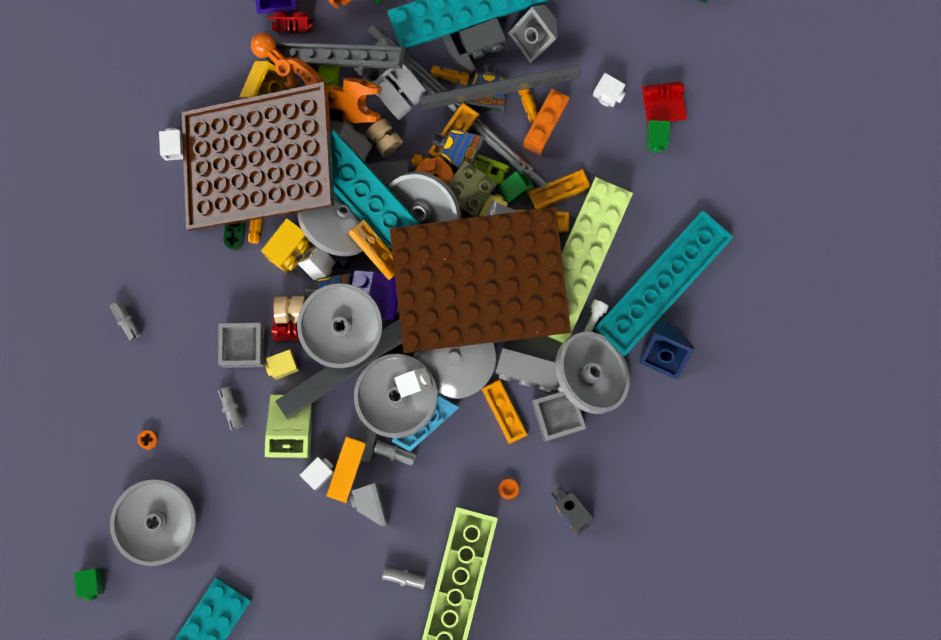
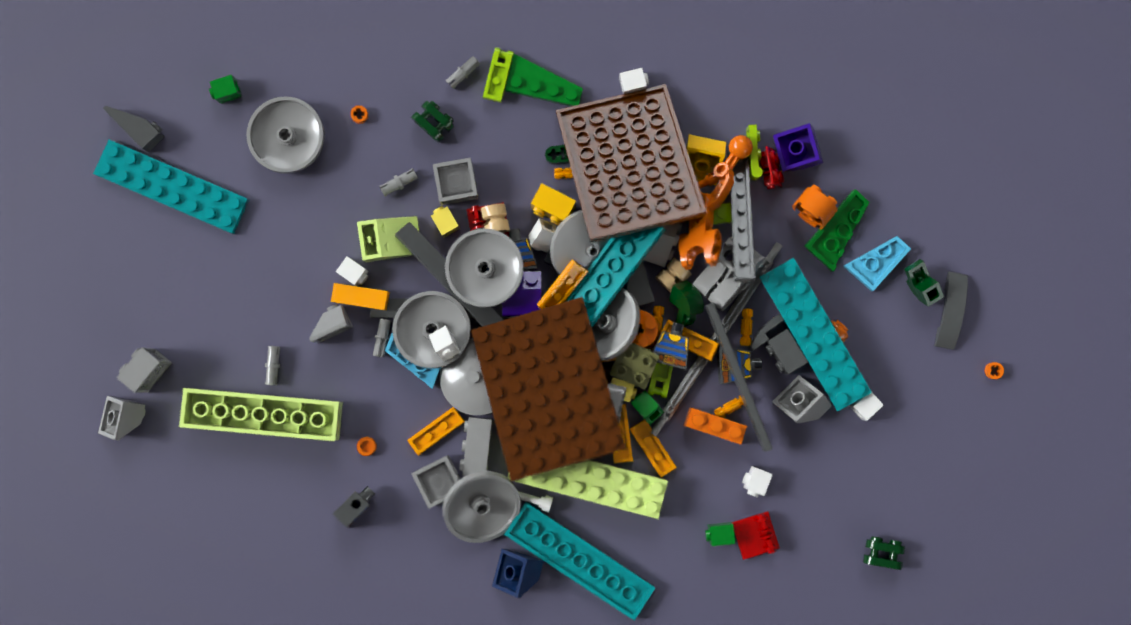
camera: 80 degrees right, 5 degrees up
none -> dark green brick [411,100,454,143]
none -> lime plate [483,47,514,103]
none -> green wing [505,53,583,106]
none -> dark green brick [669,280,704,327]
none -> lime plate [746,125,763,181]

